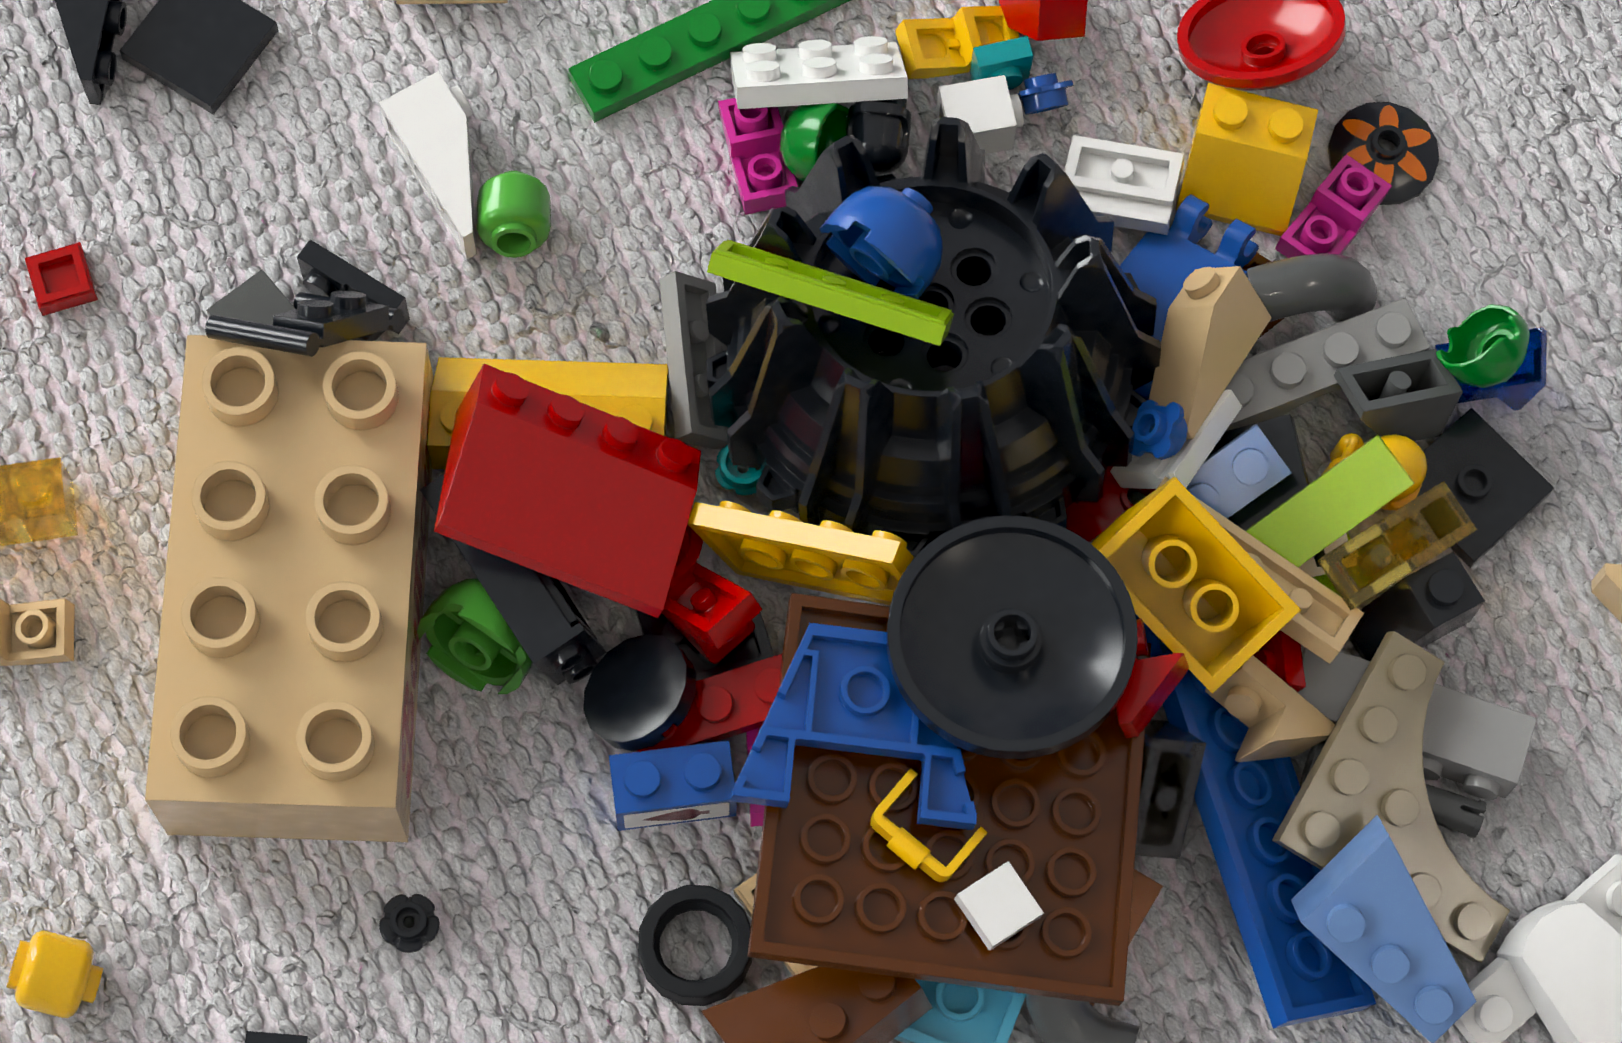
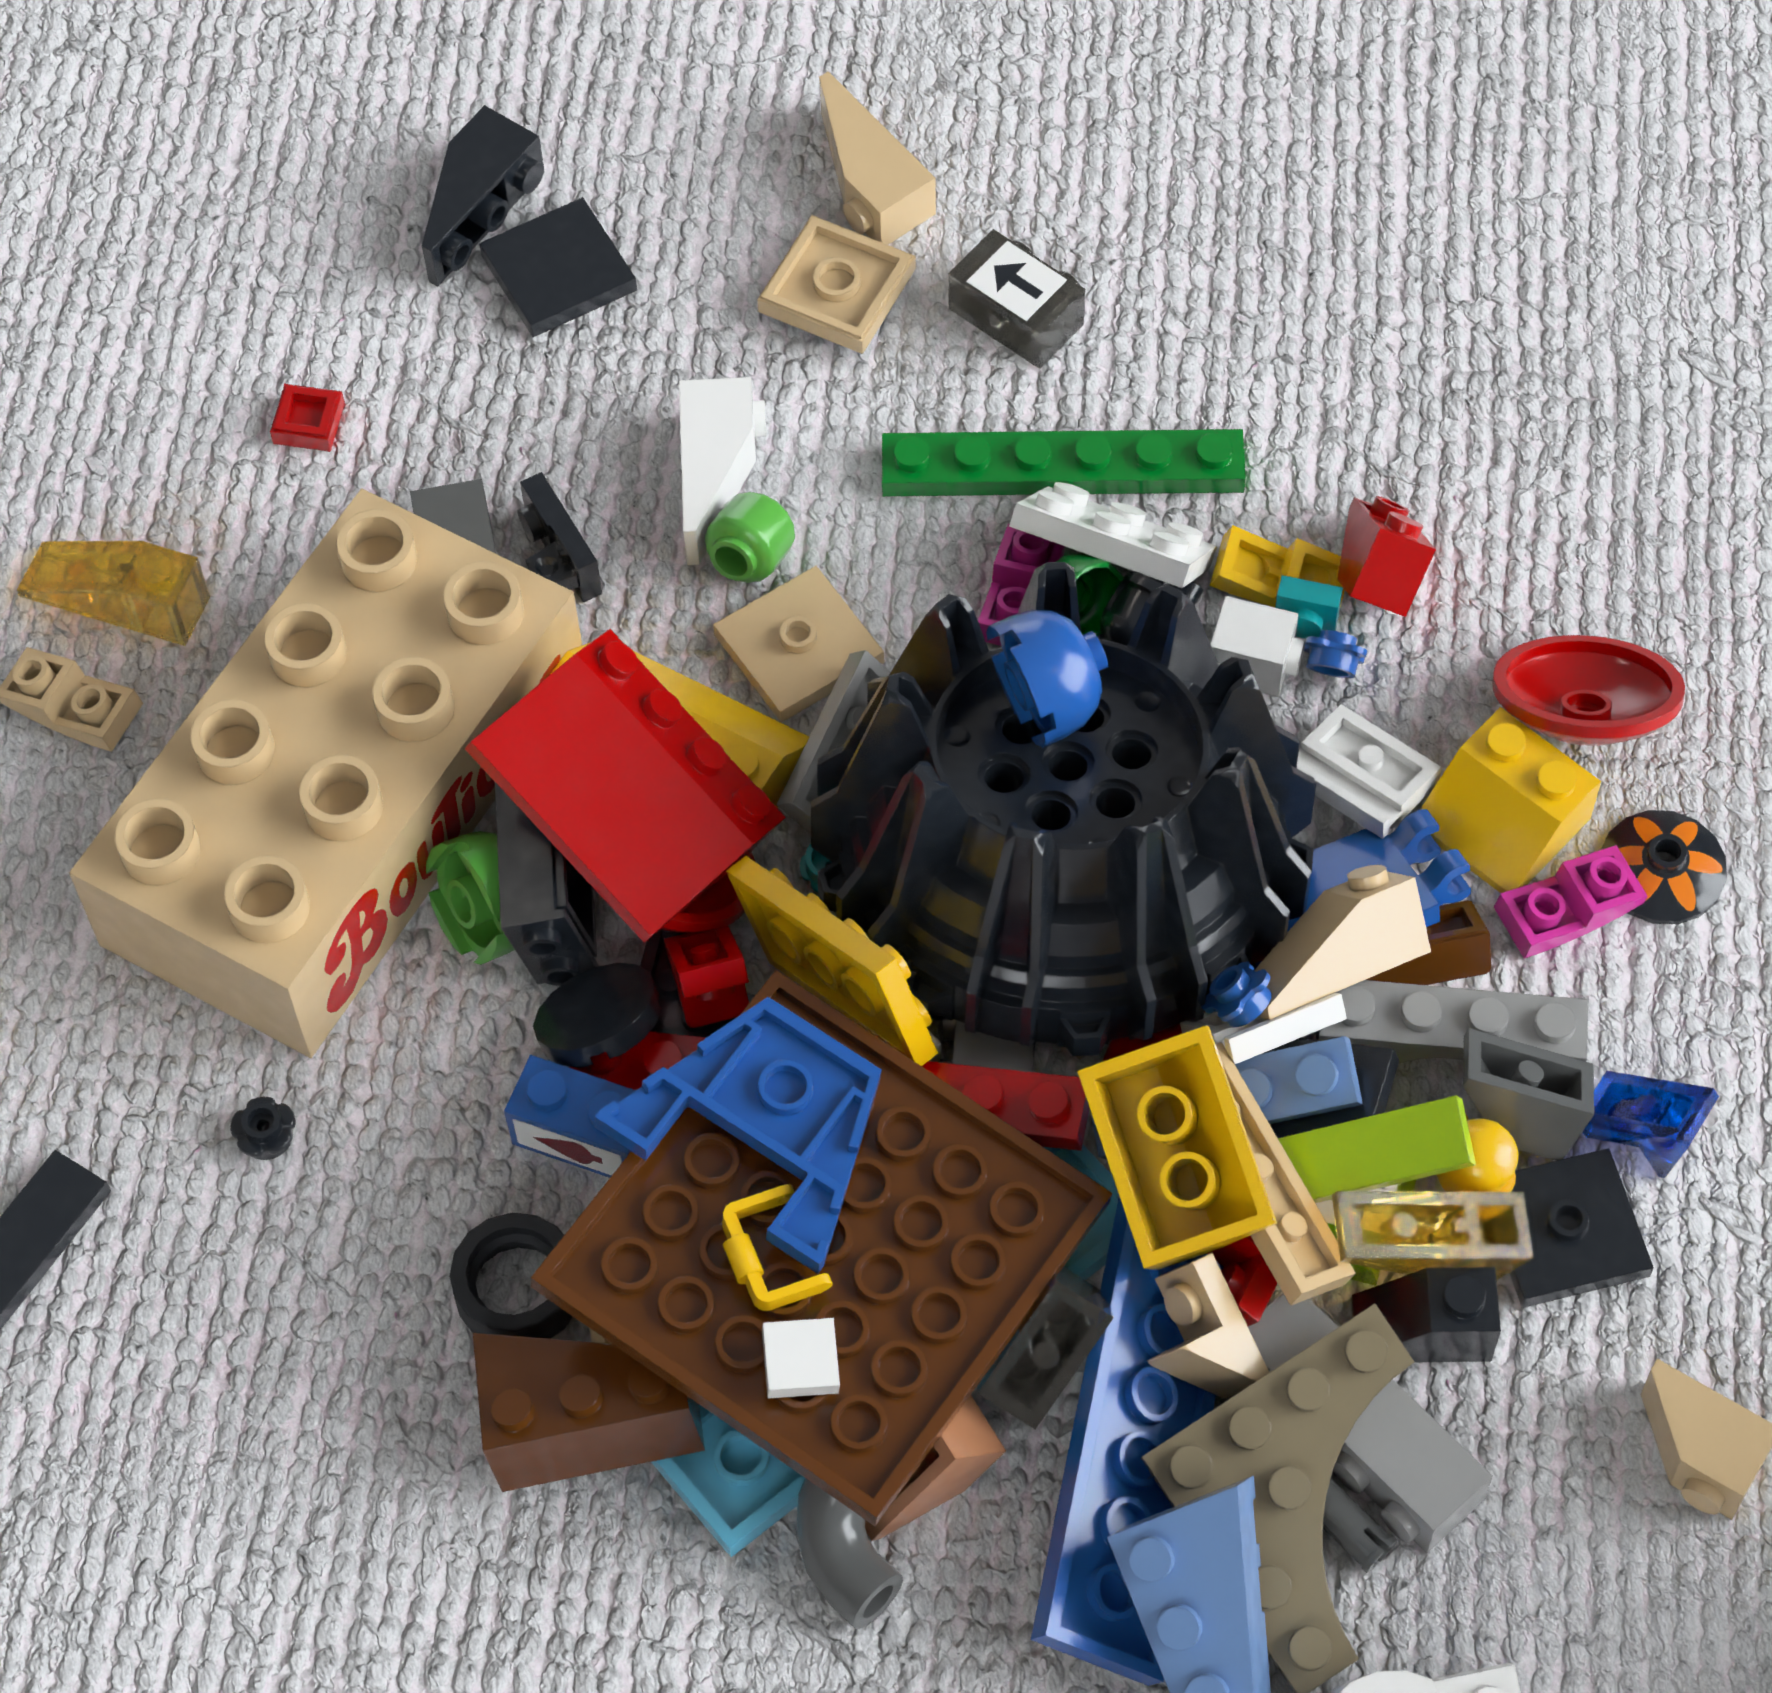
camera: 35 degrees right, 10 degrees down
black plate [205,291,404,357] -> none
lime tile [707,239,954,346] -> none
black dish [887,516,1138,759] -> none
red slope [1116,618,1189,738] -> none
dark grey cylinder [1247,253,1377,322] -> none
green hair [1436,304,1530,388] -> none
none -> tan plate [713,566,885,723]

